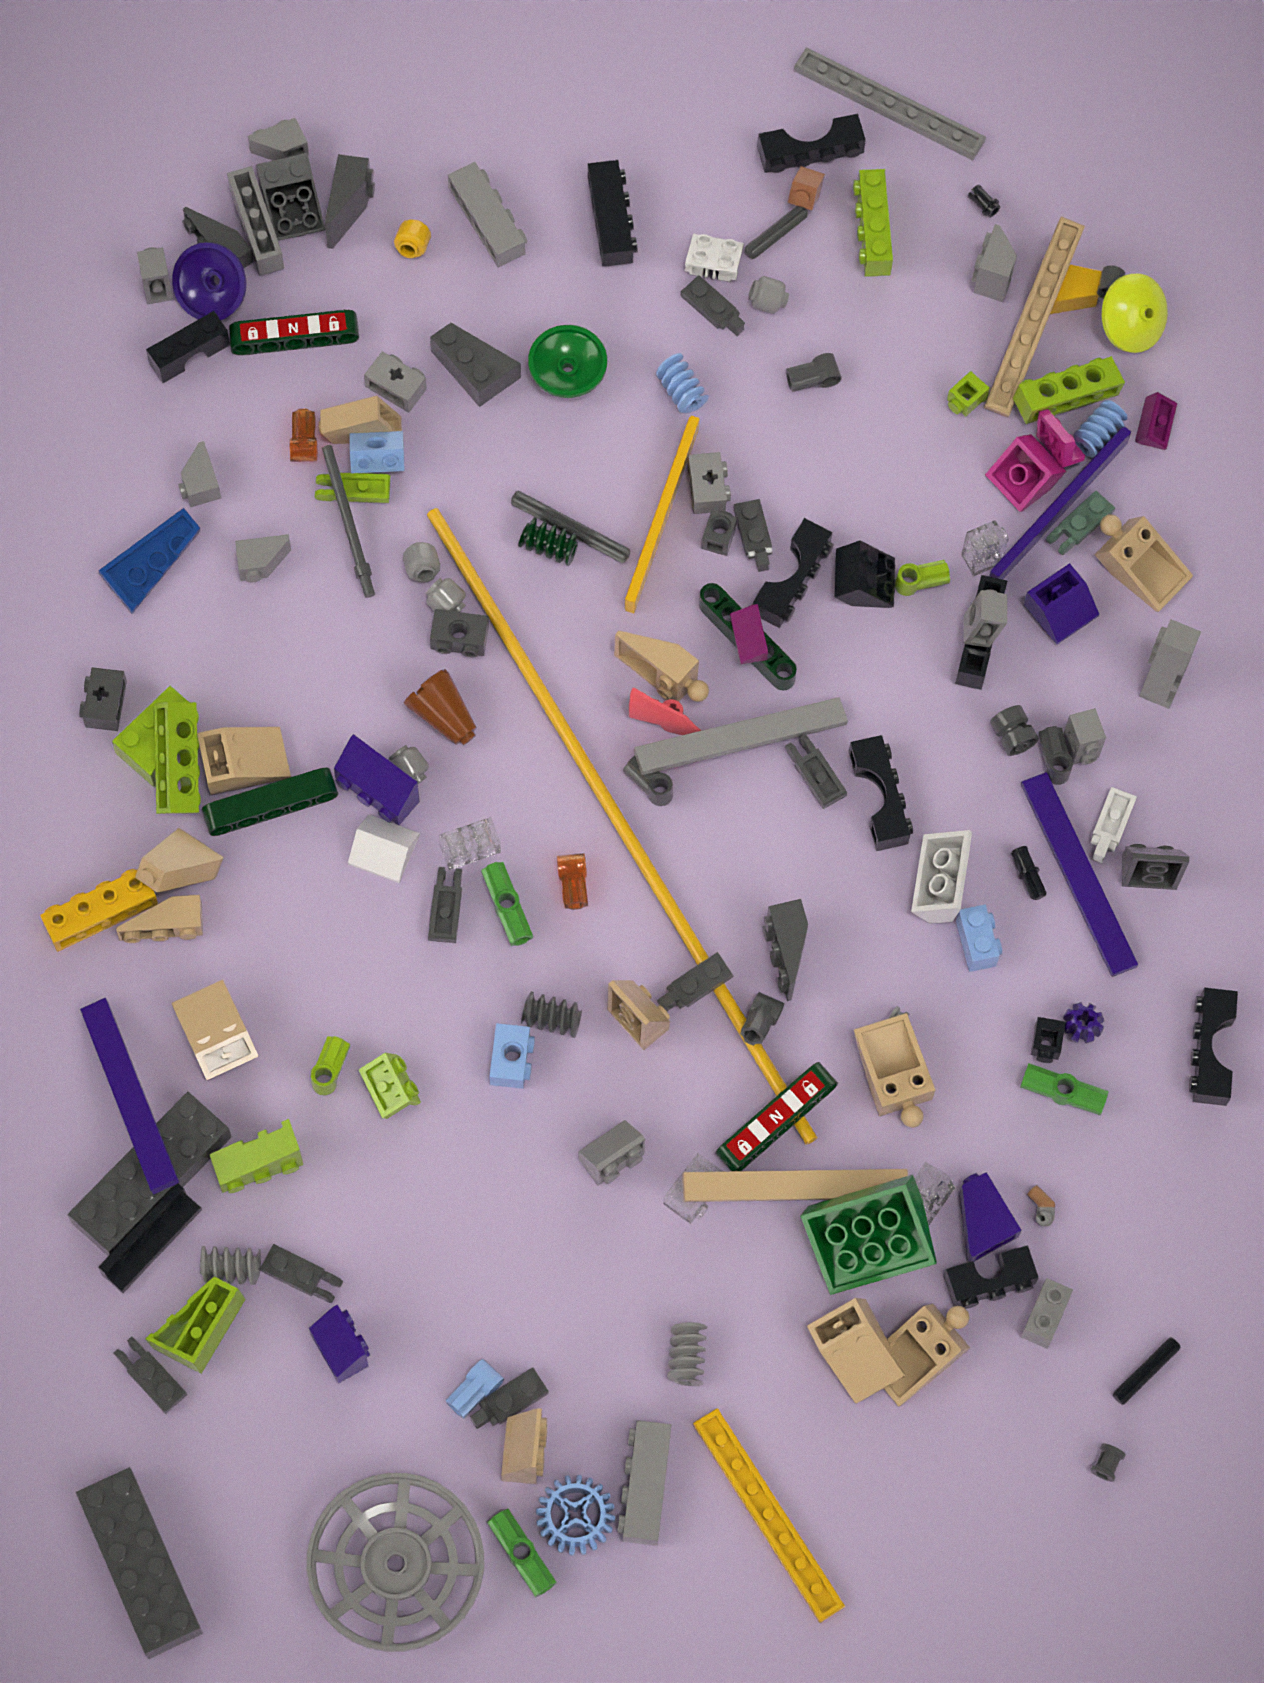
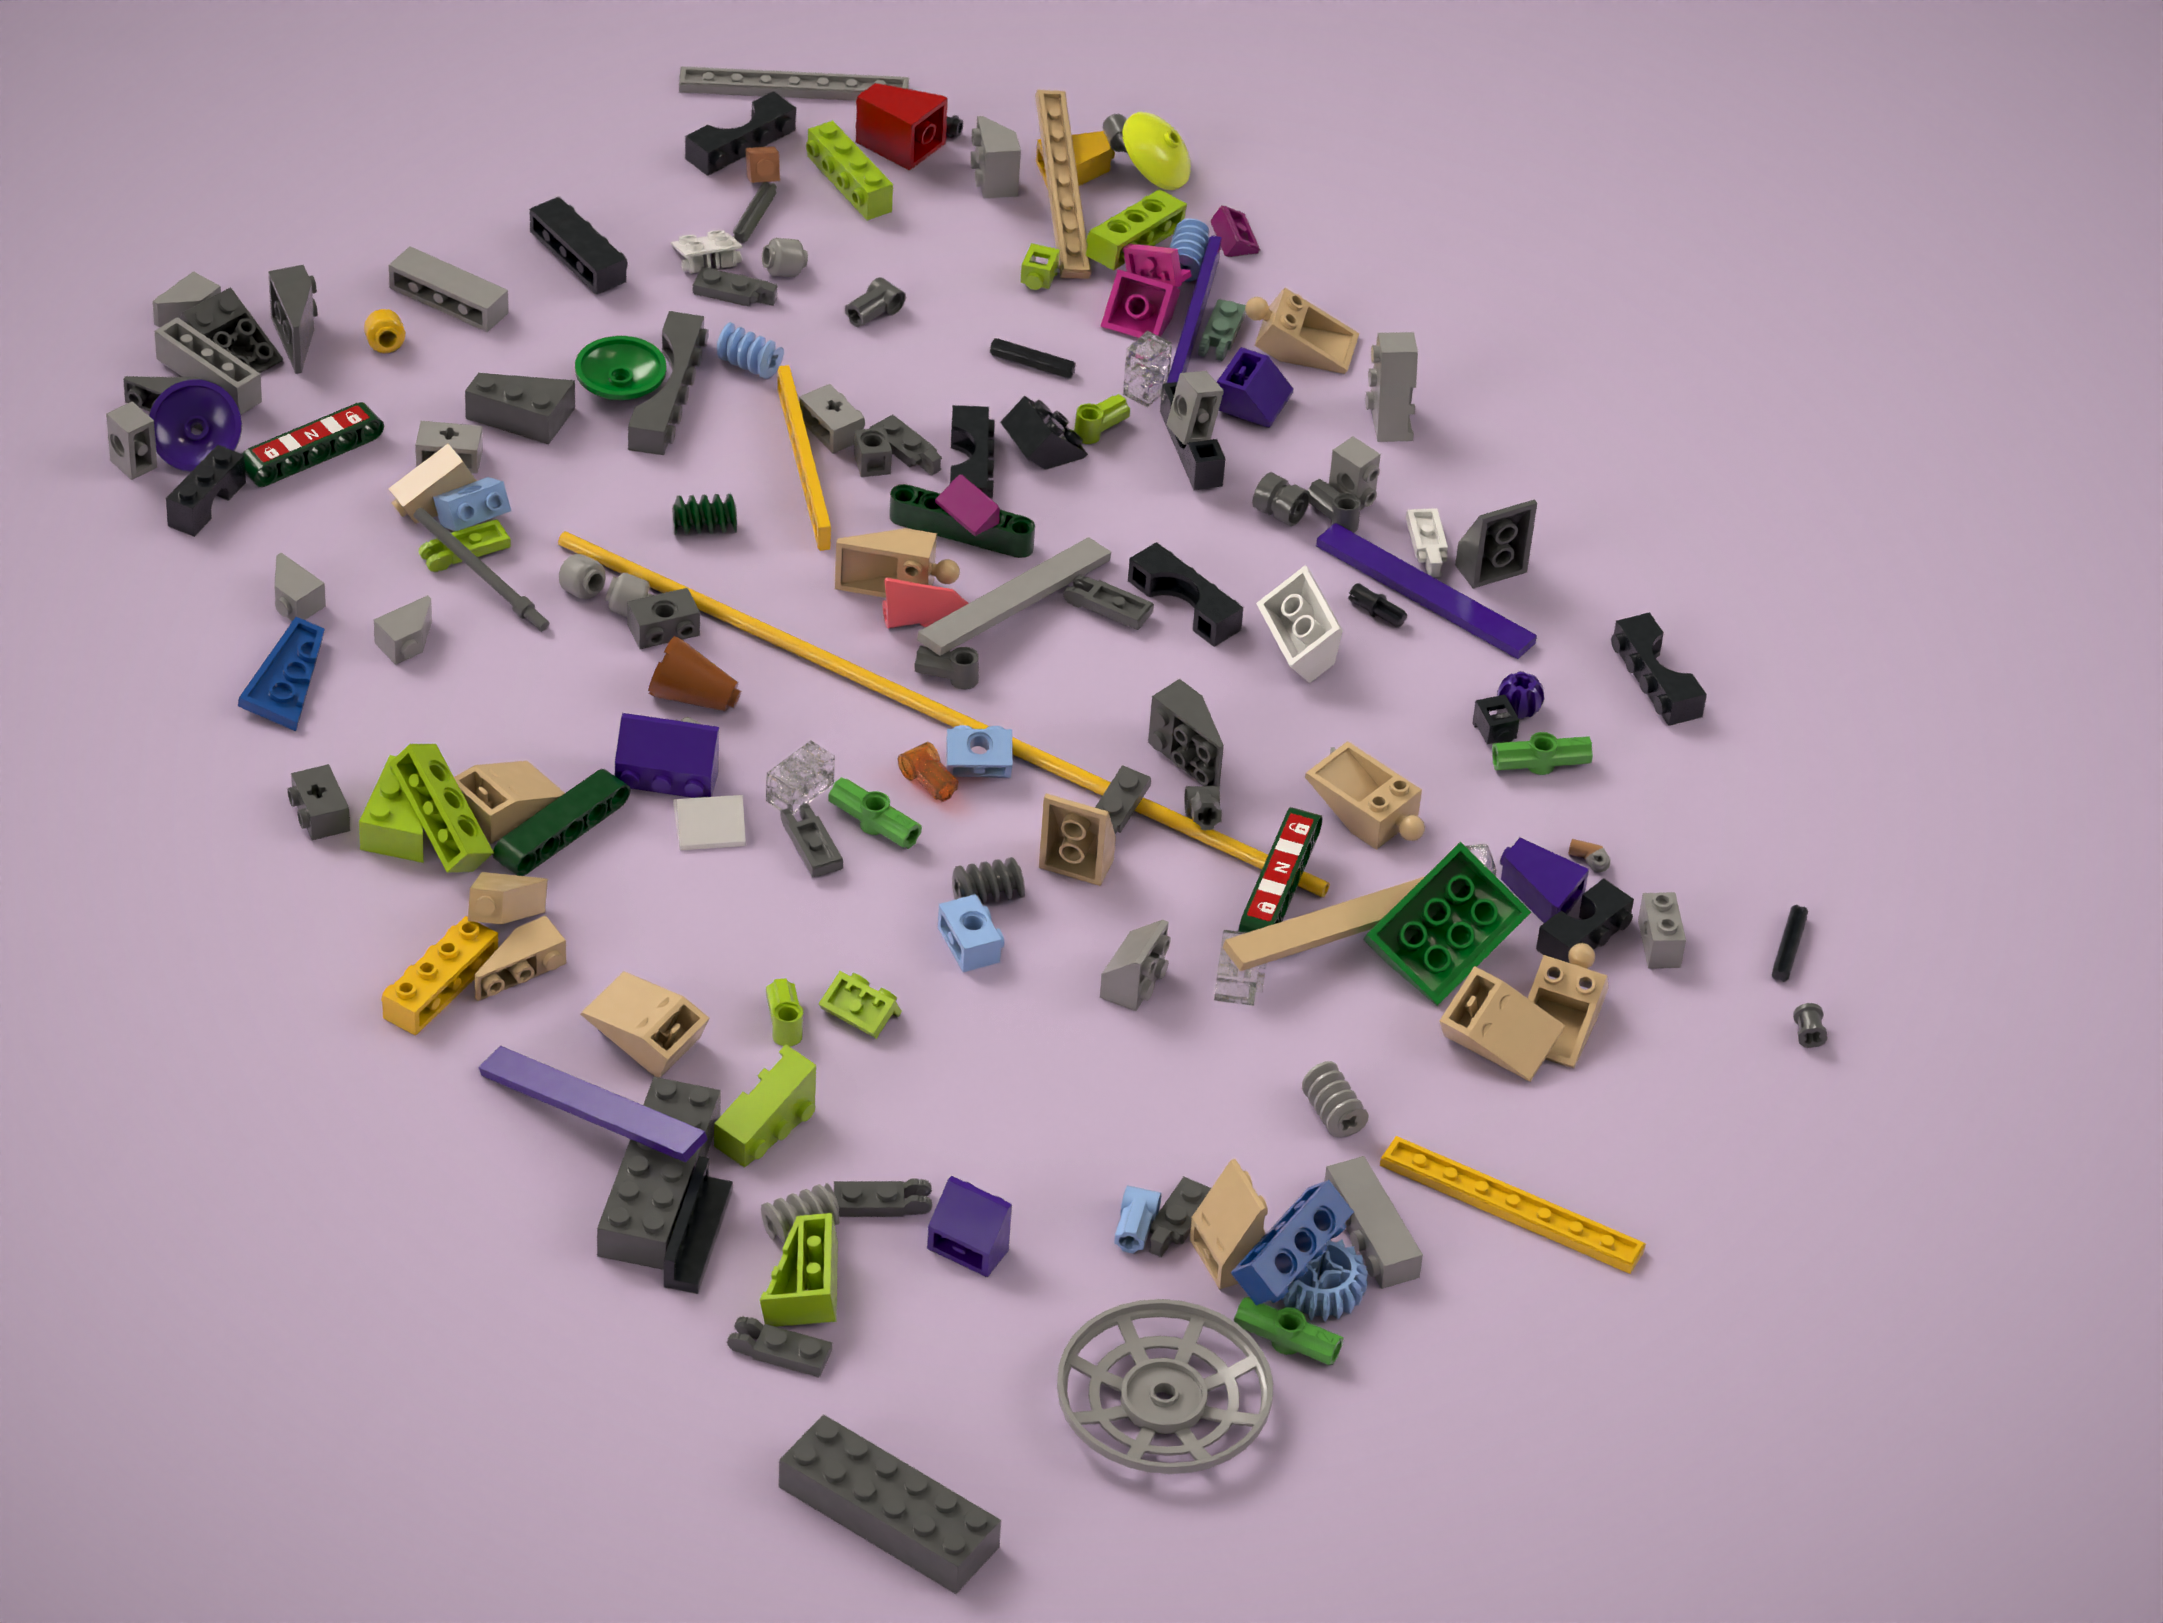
camera: 30 degrees left, 25 degrees down
clear orange piece [290,409,318,462] -> none
dark grey axle [511,491,630,563] -> none
light blue brick [956,904,1002,972] -> none
none -> dark grey arch [628,311,709,455]
none -> red slope [855,83,948,171]
none -> light blue brick [946,725,1013,778]
none -> black axle [990,338,1076,378]
none -> blue brick [1231,1180,1354,1305]

